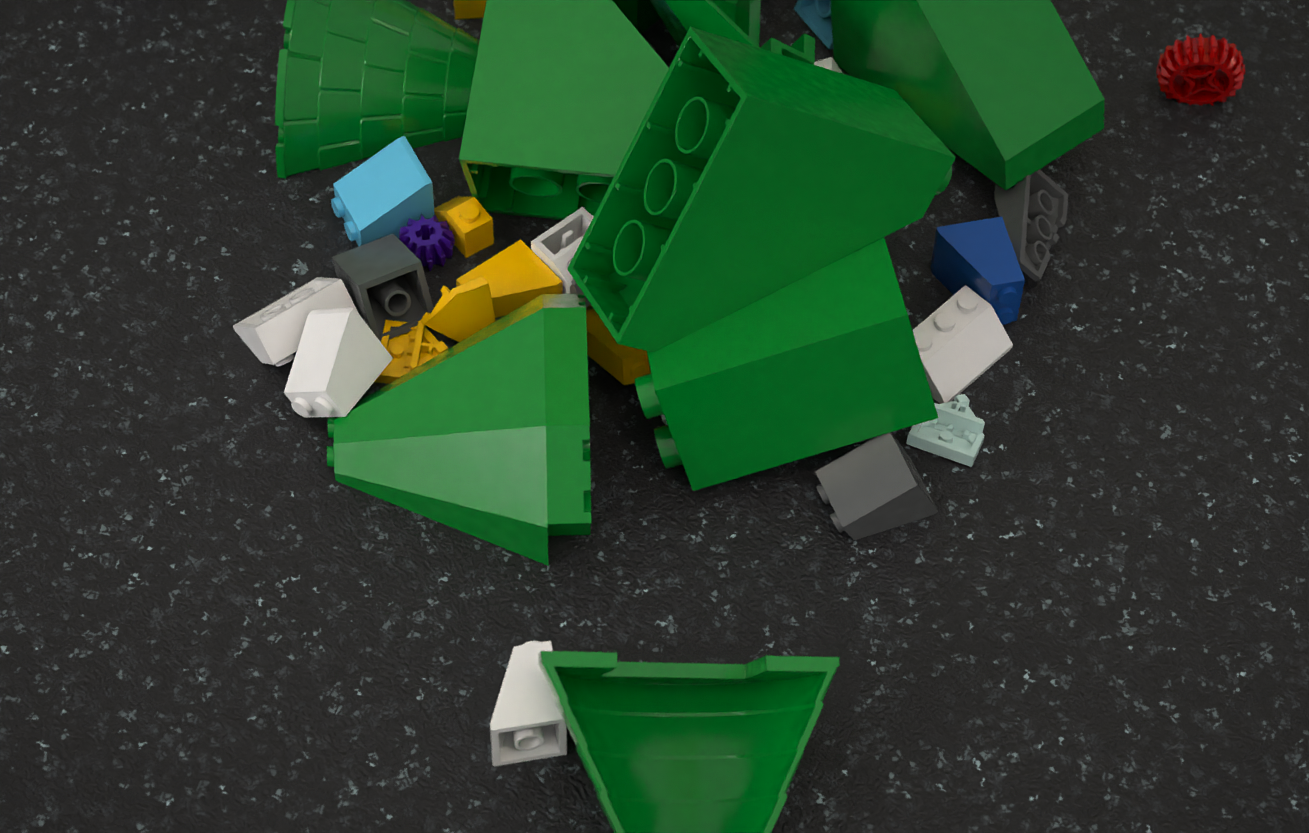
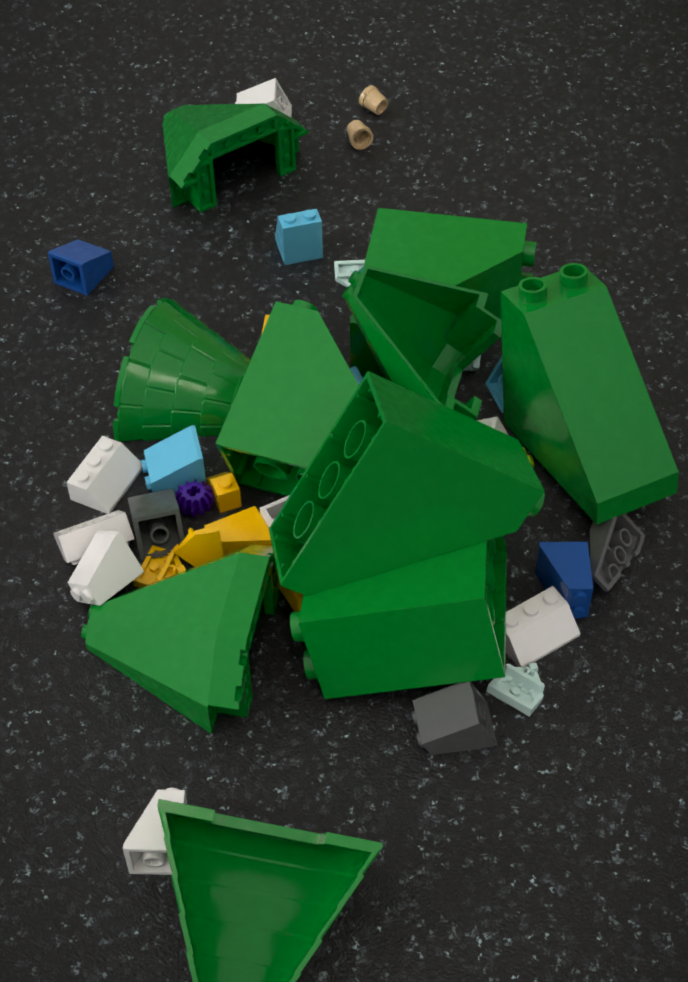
camera: 15 degrees right, 5 degrees down
none -> white slope [66,436,142,514]

